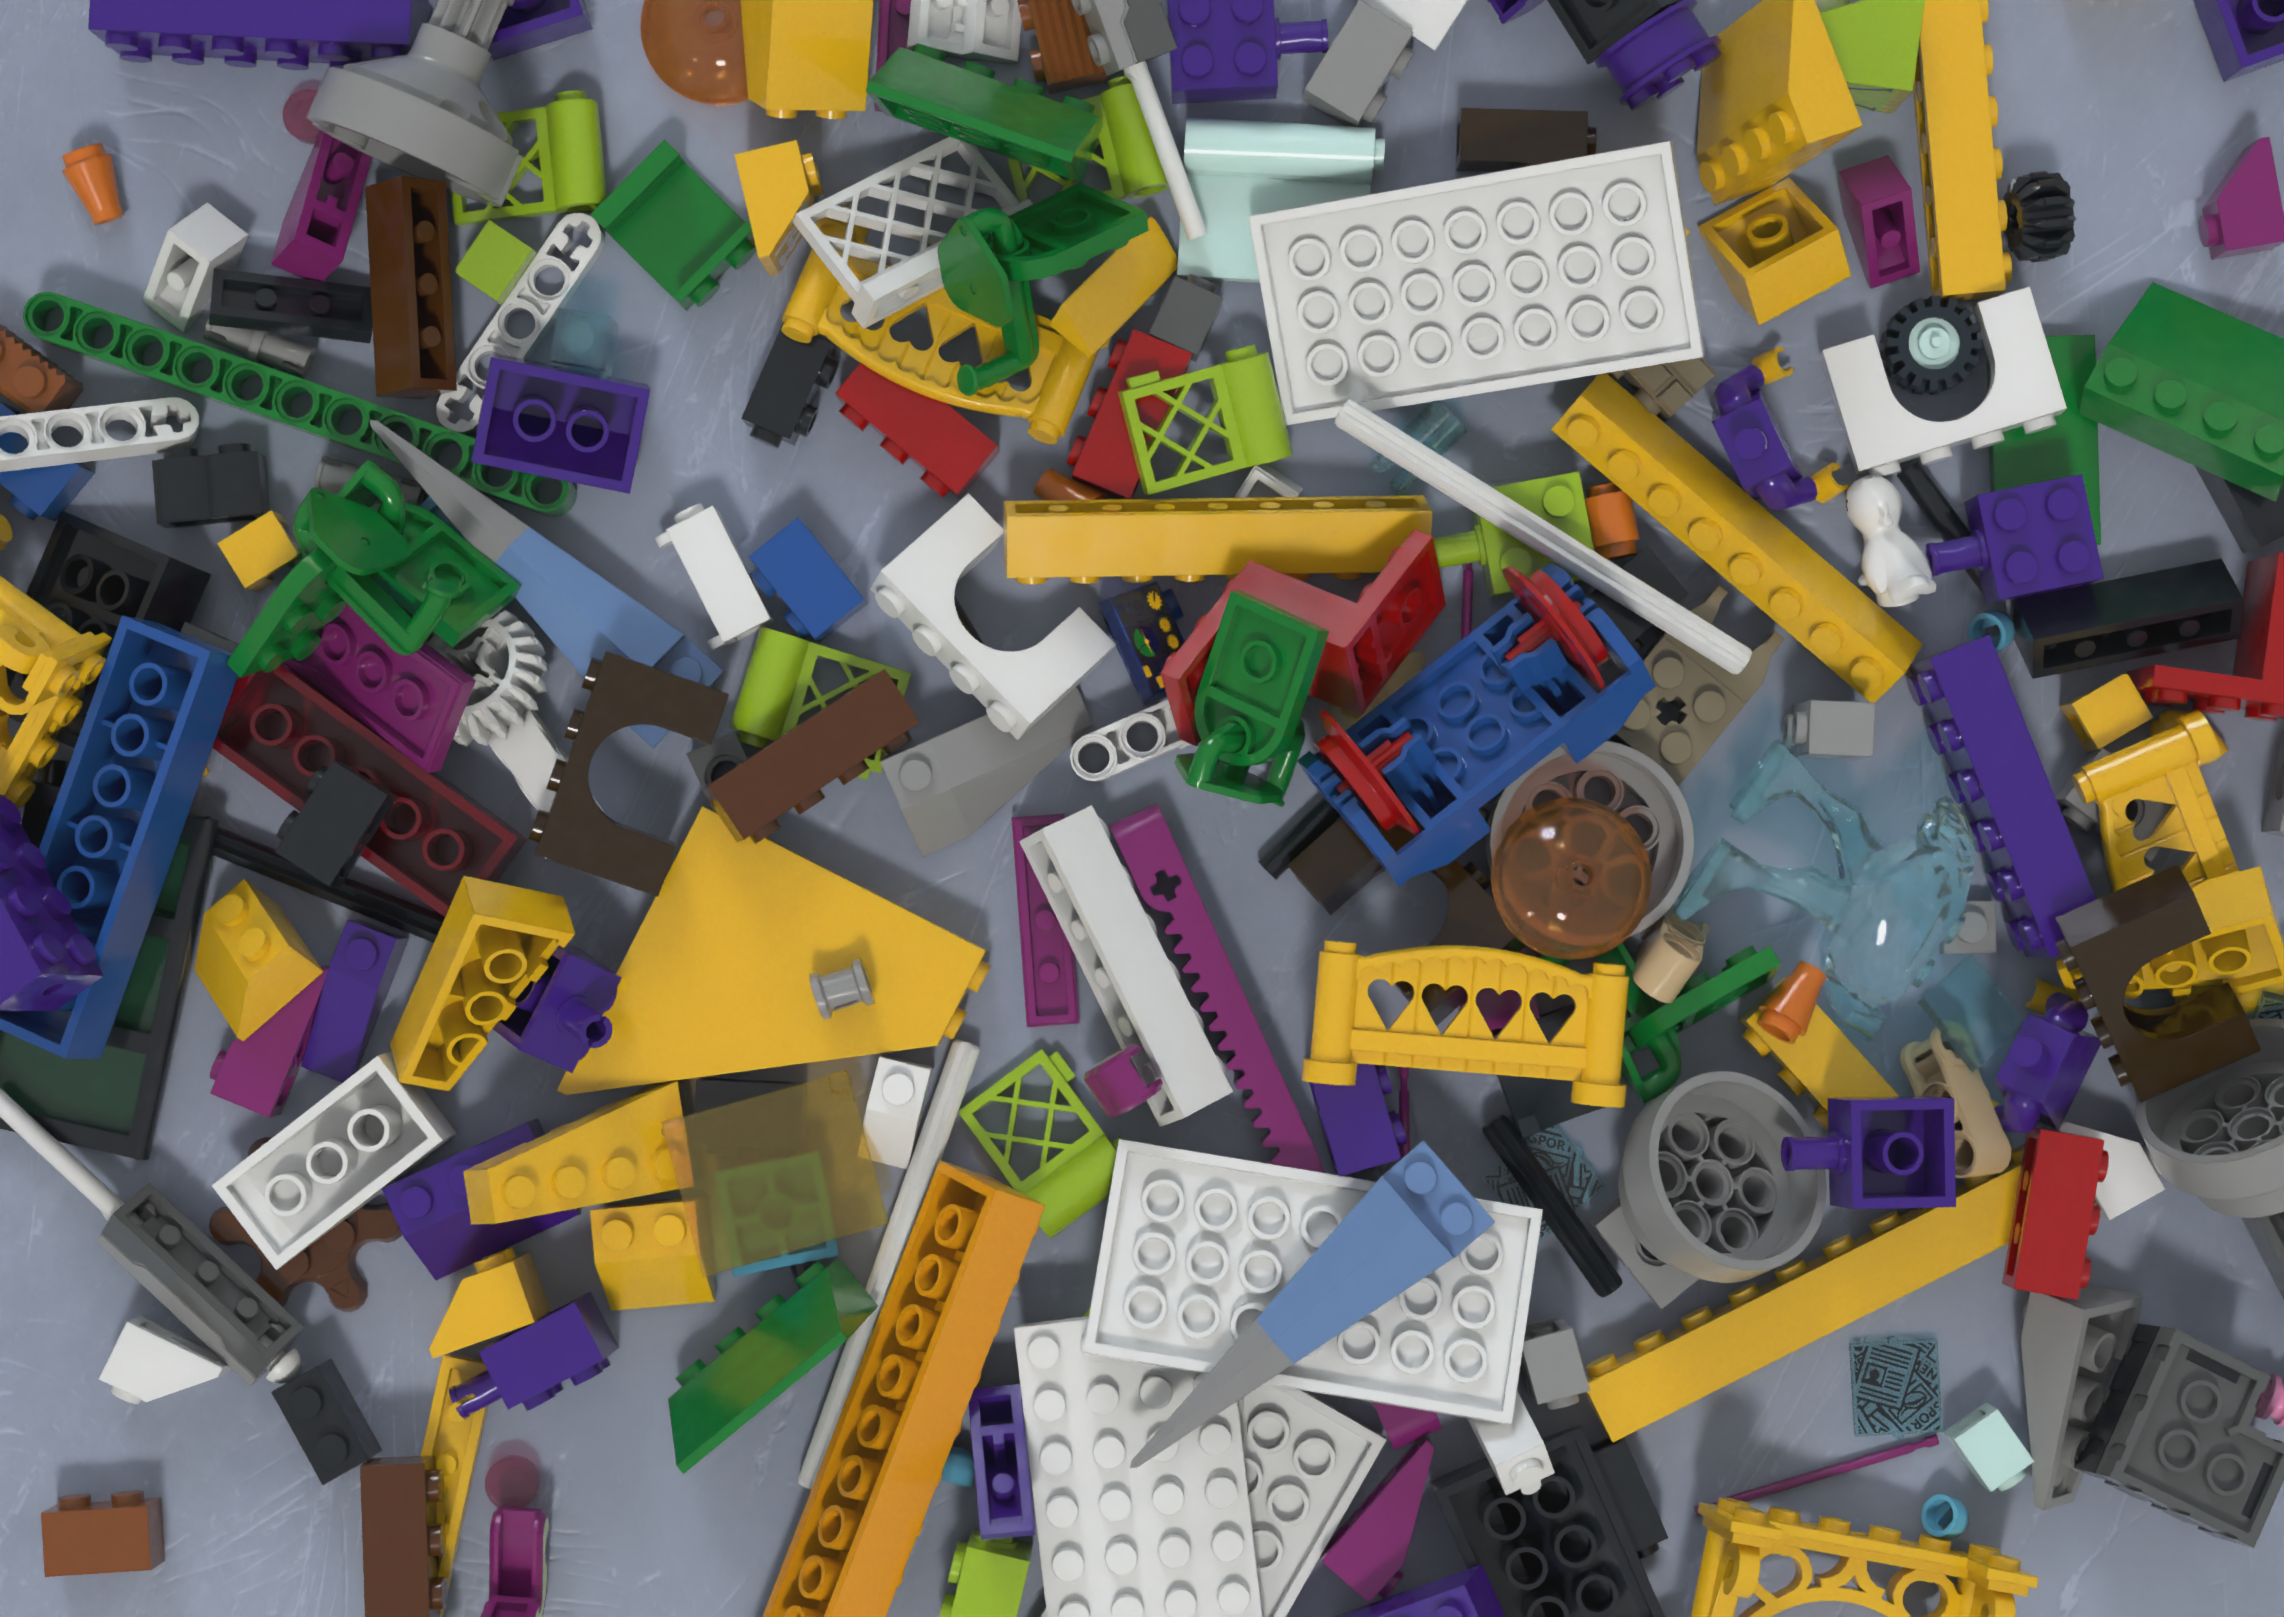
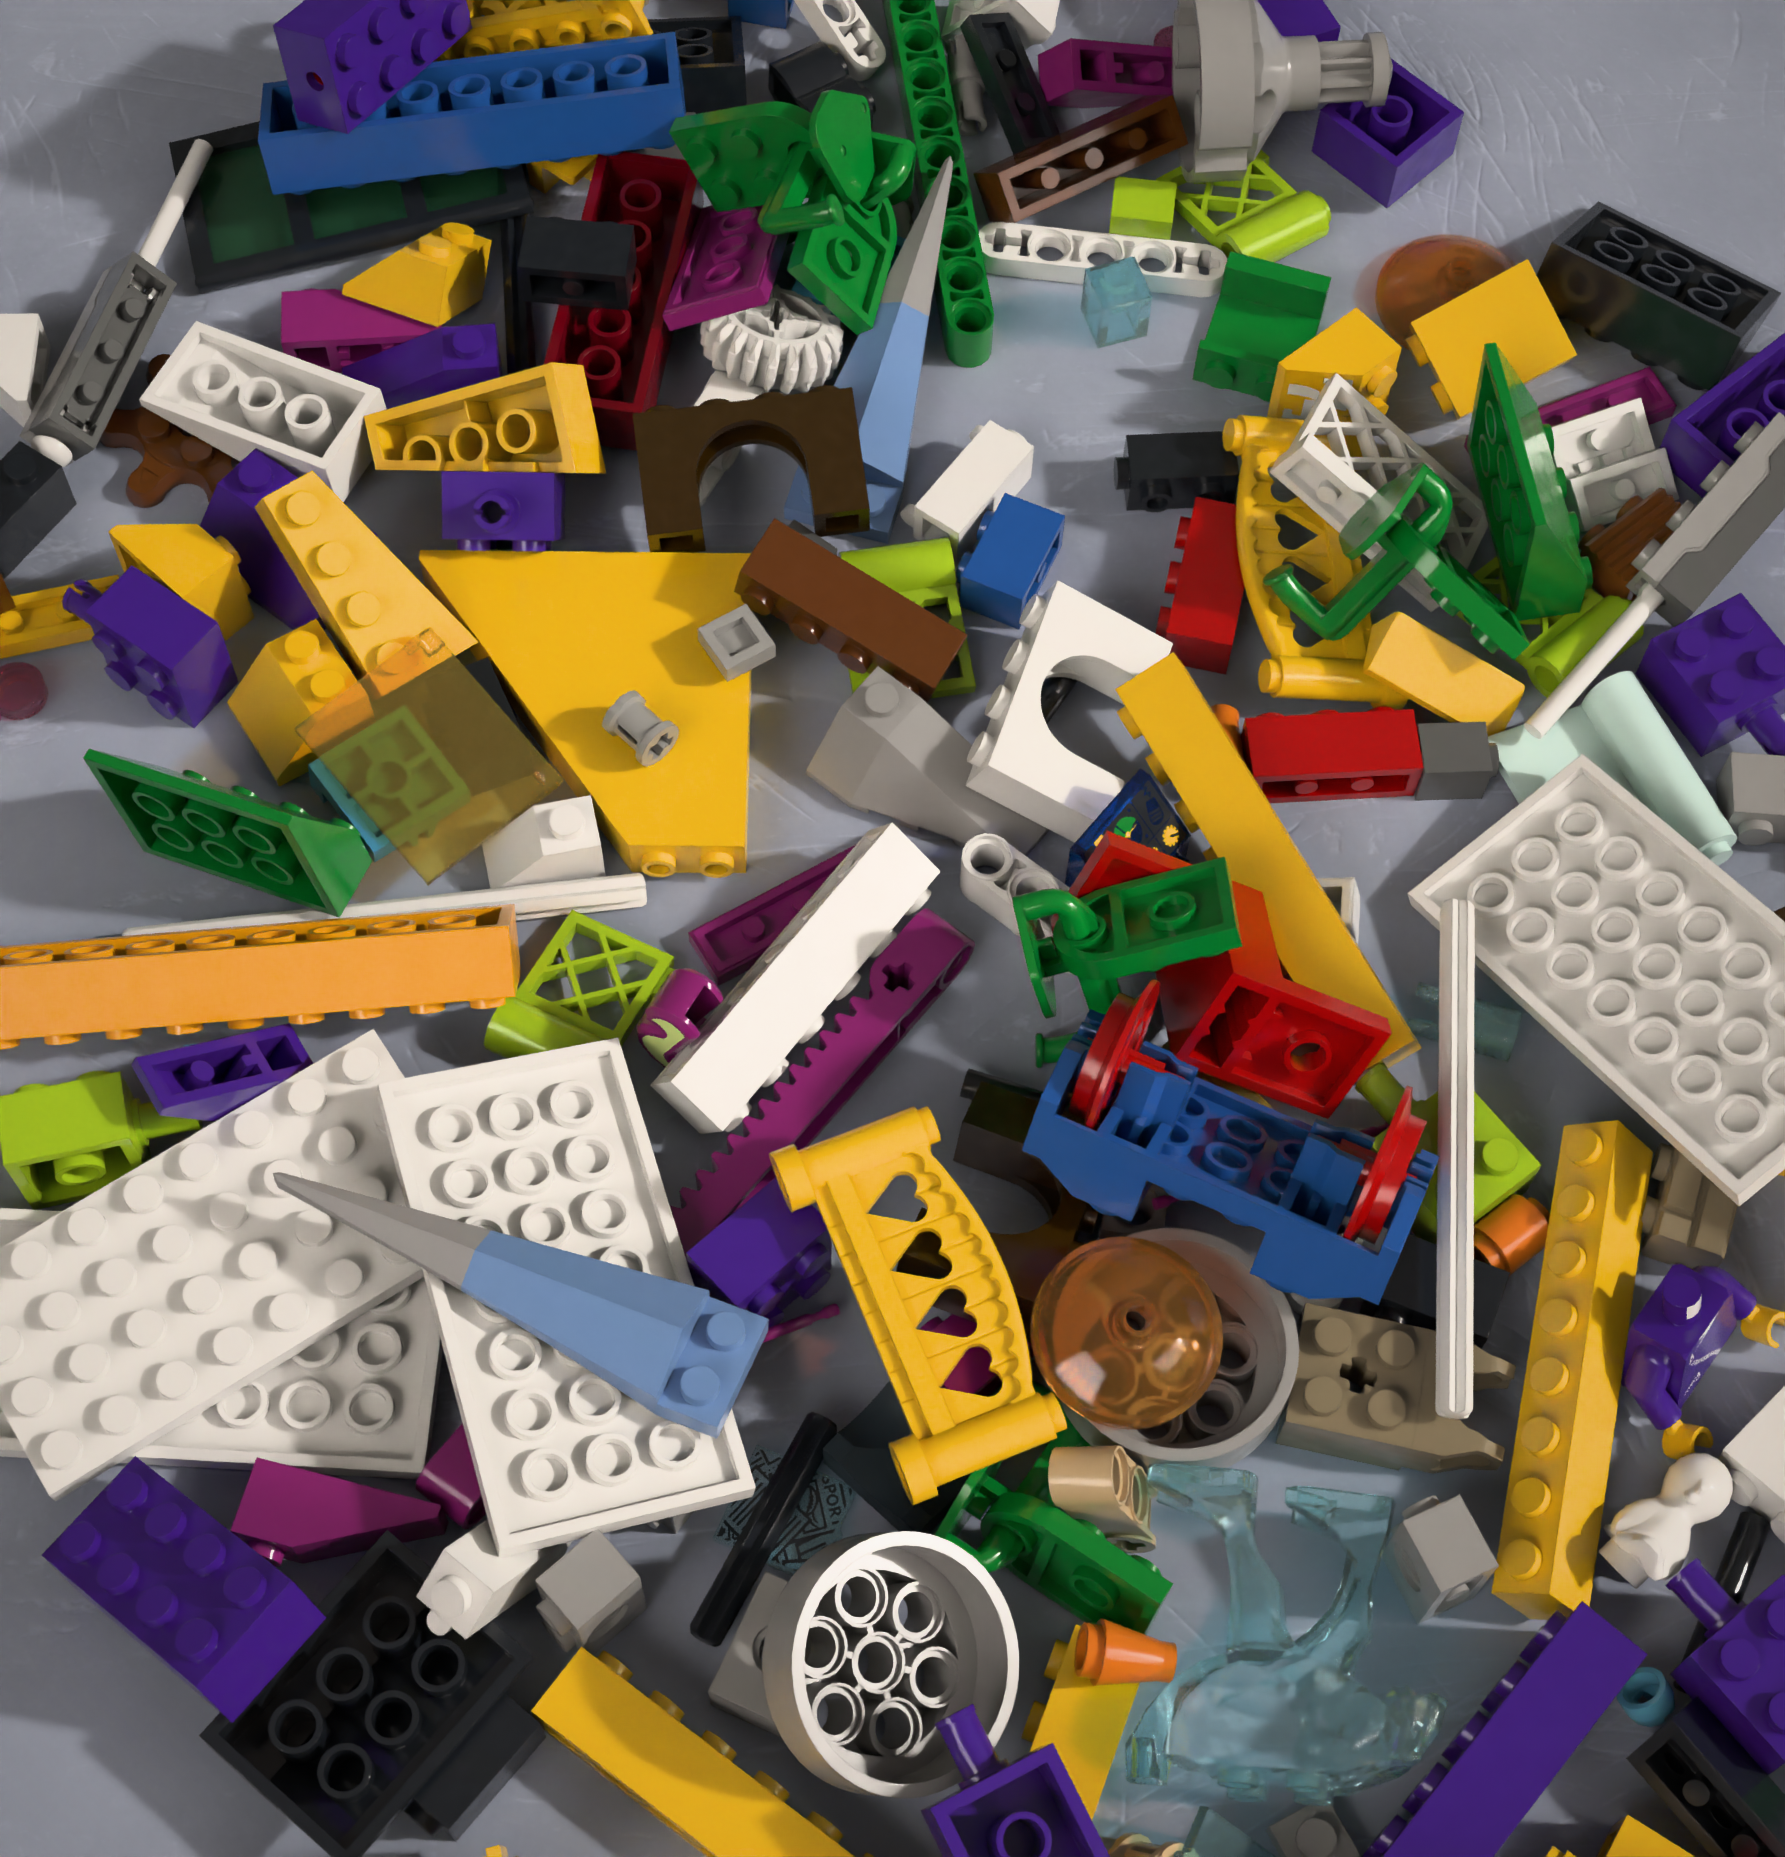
camera: 60 degrees right, 25 degrees down
dark purple slope [471,352,650,494] -> none
lime piece [1118,344,1293,495] -> none
none -> light grey plate [697,604,776,682]

